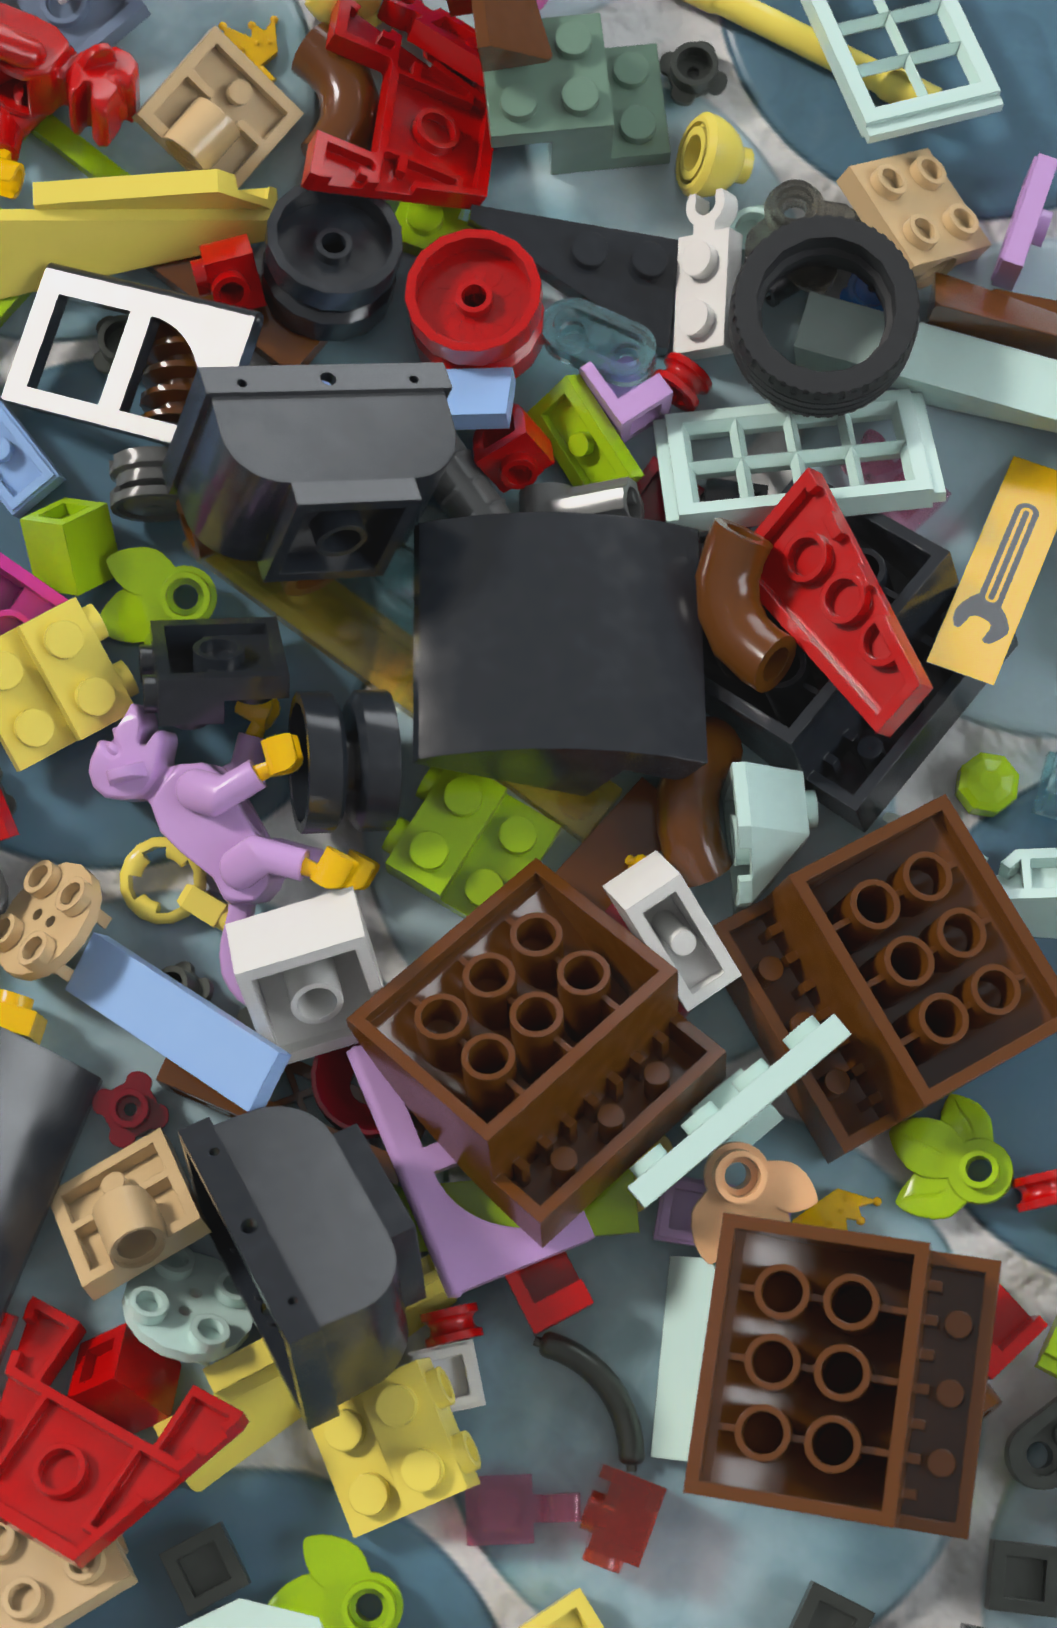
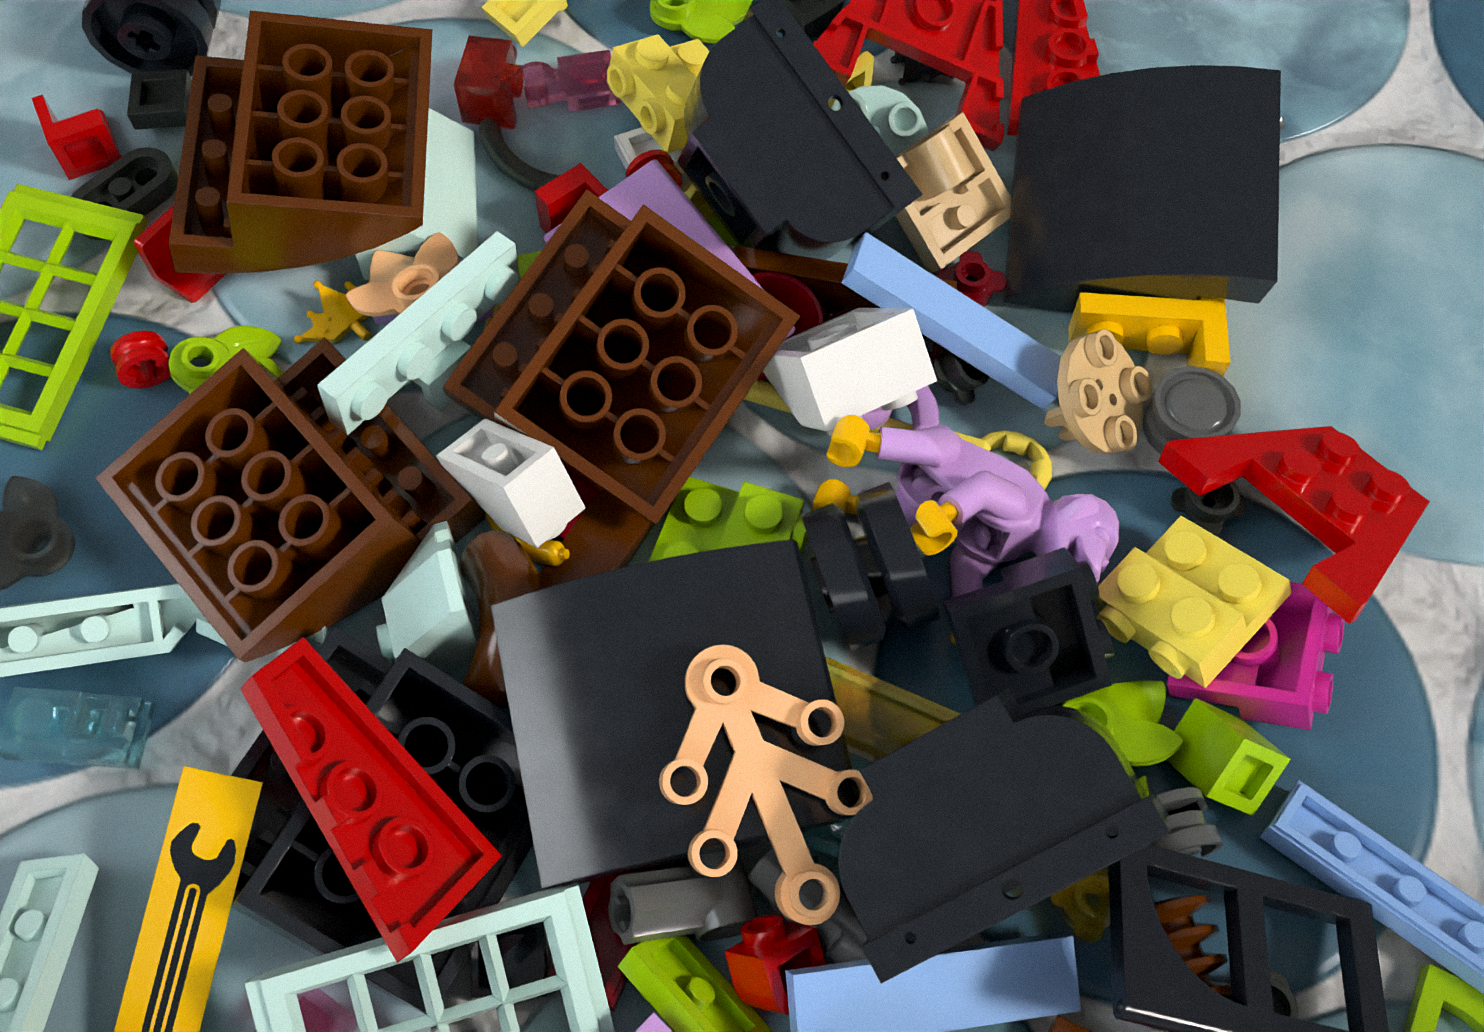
camera: 170 degrees right, 15 degrees down
red panel [67,1323,181,1434] -> none
reddish brown cylinder [695,518,797,693] -> none
lime tile [954,752,1019,818] -> none
none -> light nougat plant [659,645,873,925]

